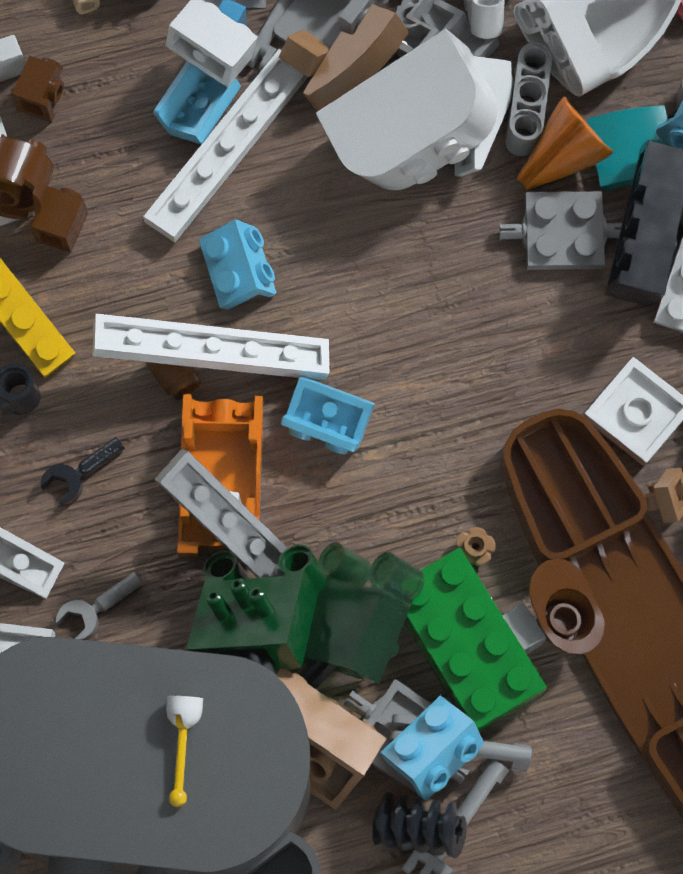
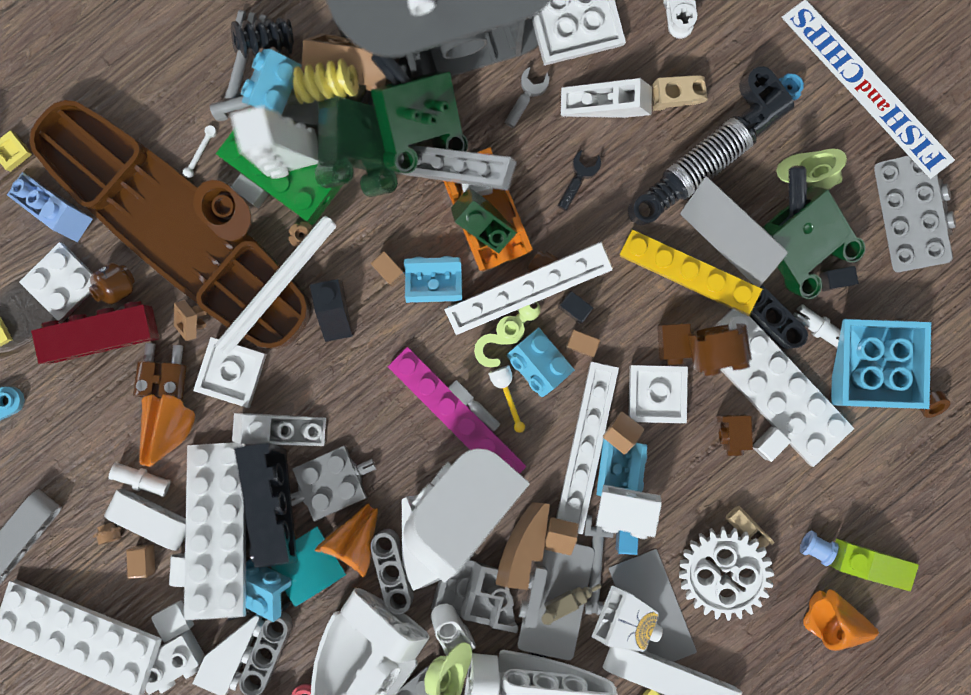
camera: 155 degrees right, 15 degrees up
none -> white hinge [183,125,217,178]
none -> white axle [215,216,336,354]
none -> white wedge [231,106,323,179]
none -> white slope [232,413,326,446]
none -> light yellow piece [293,59,359,104]
none -> black slope [310,279,353,342]
none -> medium nougat piece [371,252,405,287]
none -> dark pink plate [388,347,527,474]
none -> light grey piece [448,380,500,432]
none -> dark green slope [451,187,517,254]
none -> yellowish green piece [474,302,541,368]
none -> hinge [488,366,525,433]
none -> black piece [558,291,594,324]
none -> medium nougat piece [566,330,601,358]
none -> medium nougat piece [603,412,644,454]
none -> white plate [629,365,688,423]

